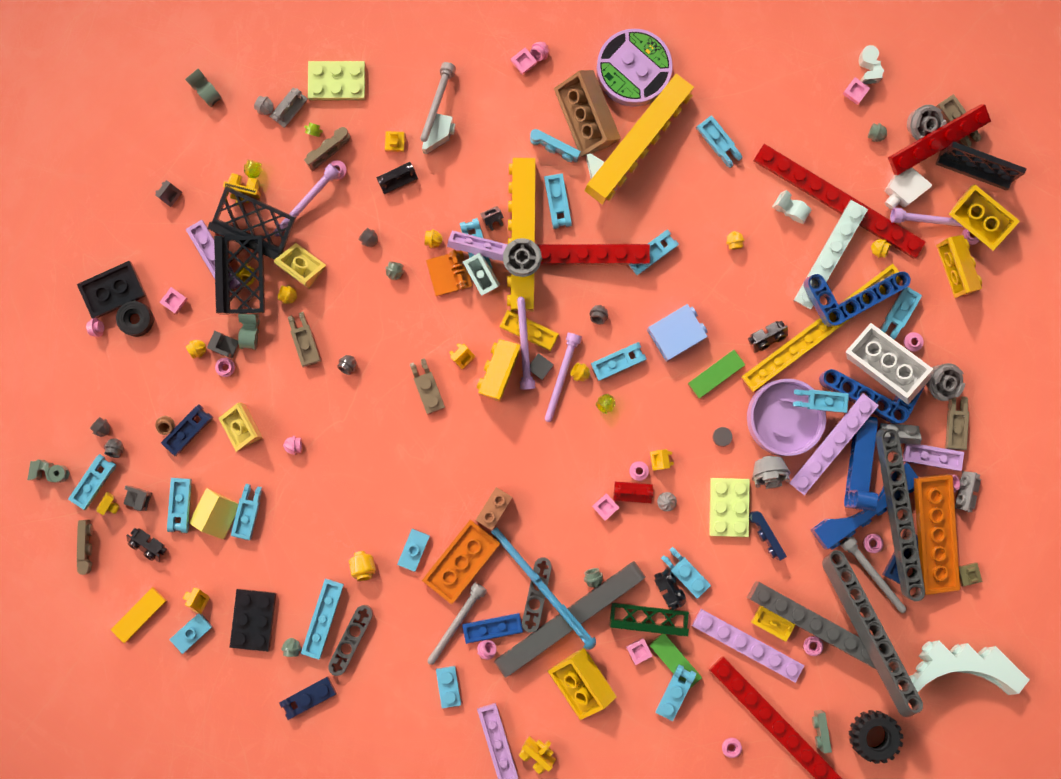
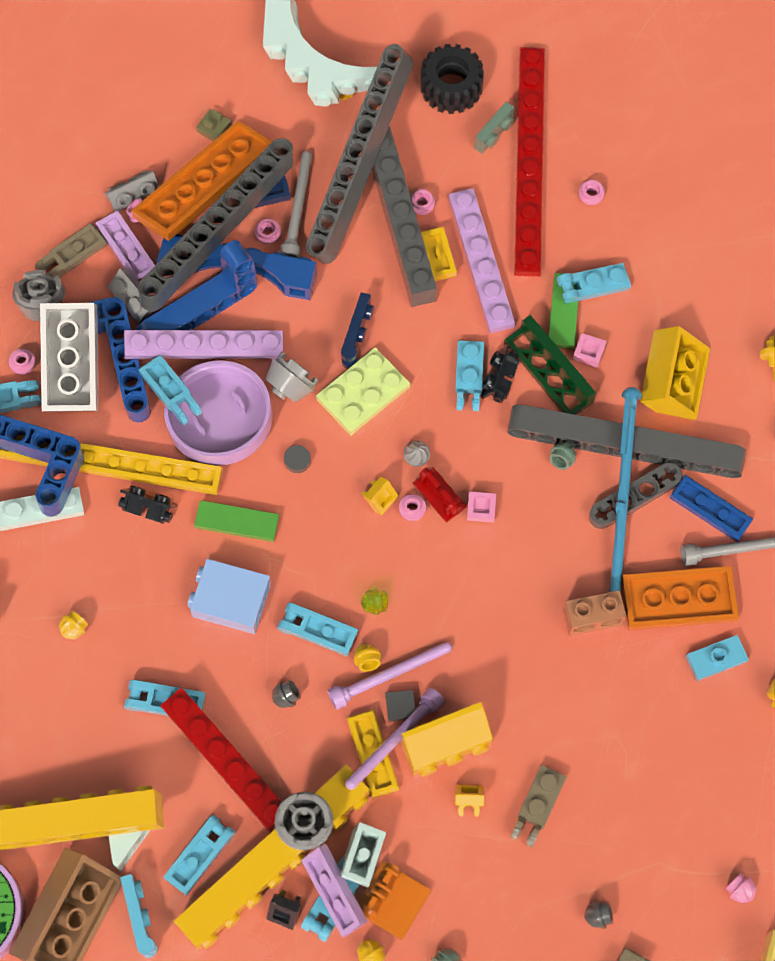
camera: 130 degrees left, 15 degrees down
bright pink plate [477,640,497,660] -> none

